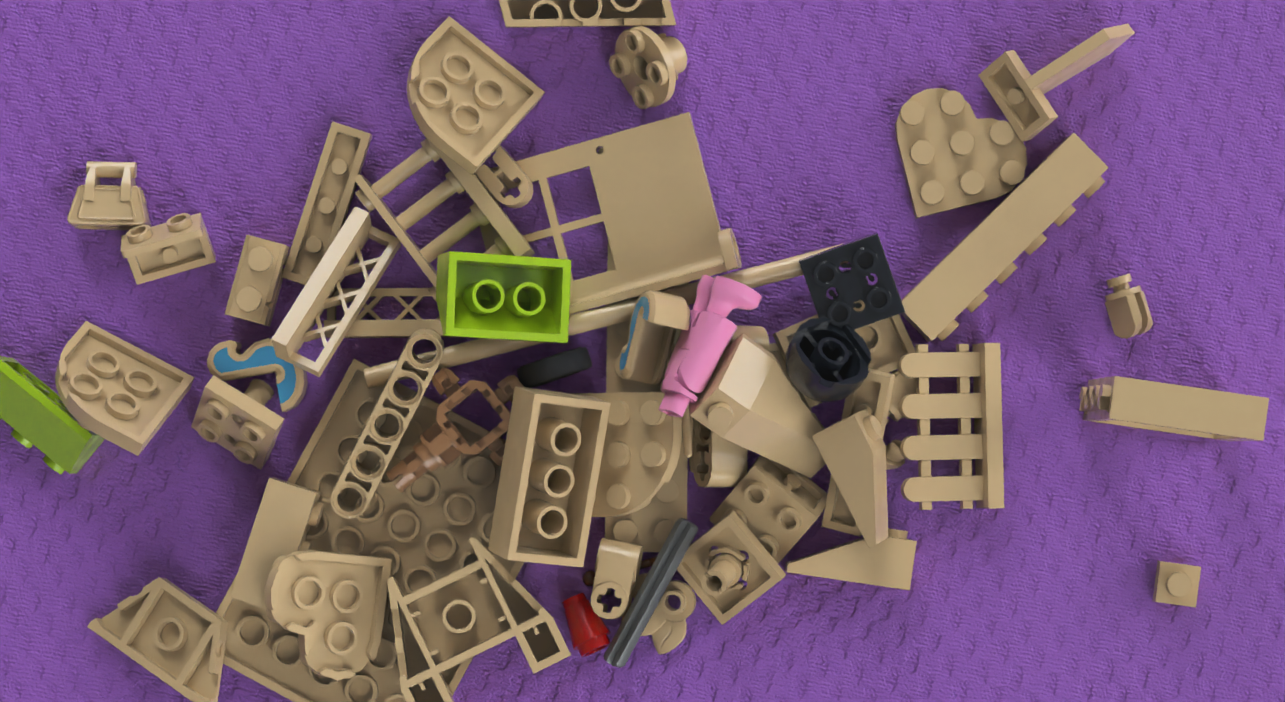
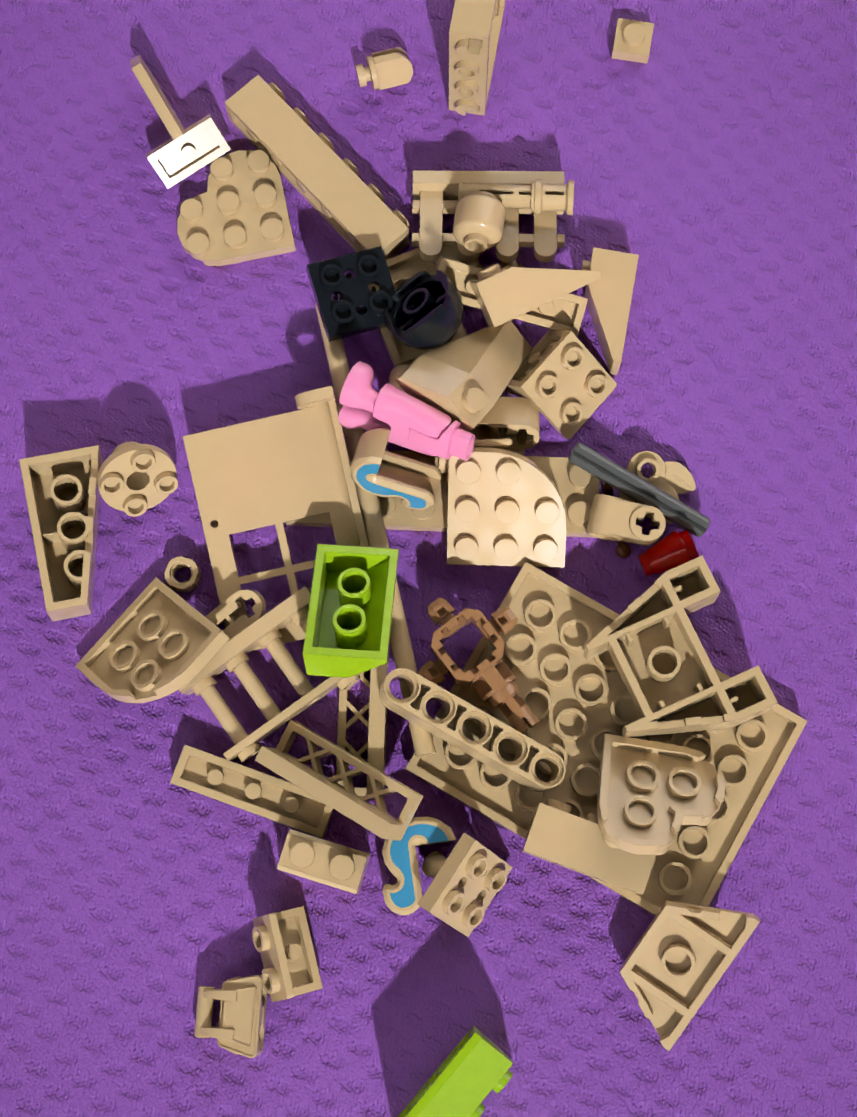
camera: 85 degrees left, 10 degrees down
tan plate [55,321,195,456] -> none
tan brick [488,386,611,567] -> none
black tyre [517,347,592,388] -> none
tan plate [677,510,786,625] -> none
none -> tan axle [164,556,202,594]
none -> tan head [453,191,505,252]
none -> tan pin [458,179,574,215]

